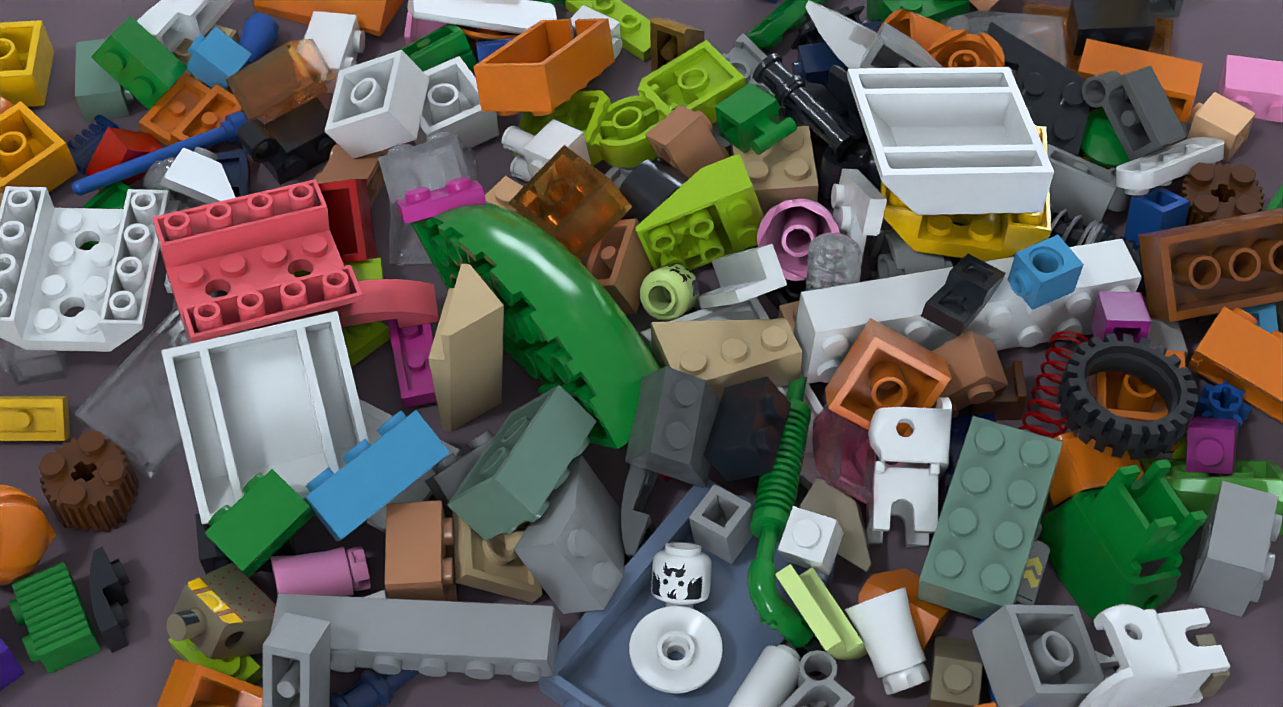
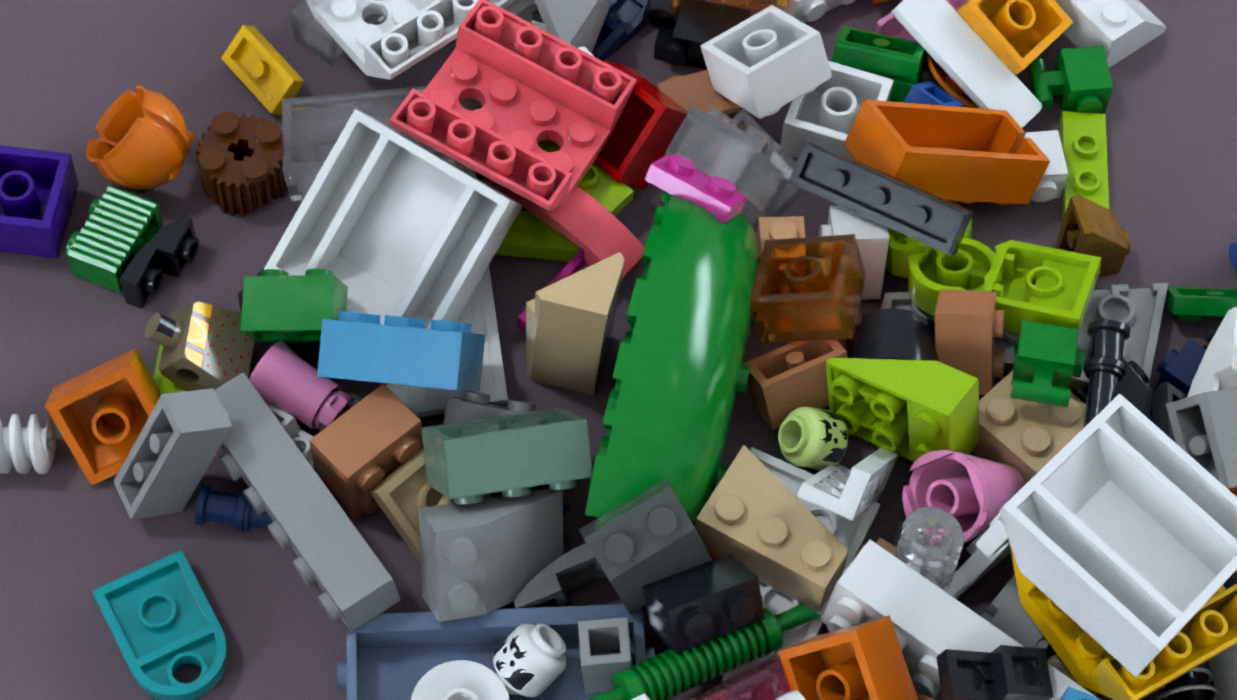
camera: 45 degrees right, 5 degrees up
none -> black tile [789,140,973,256]

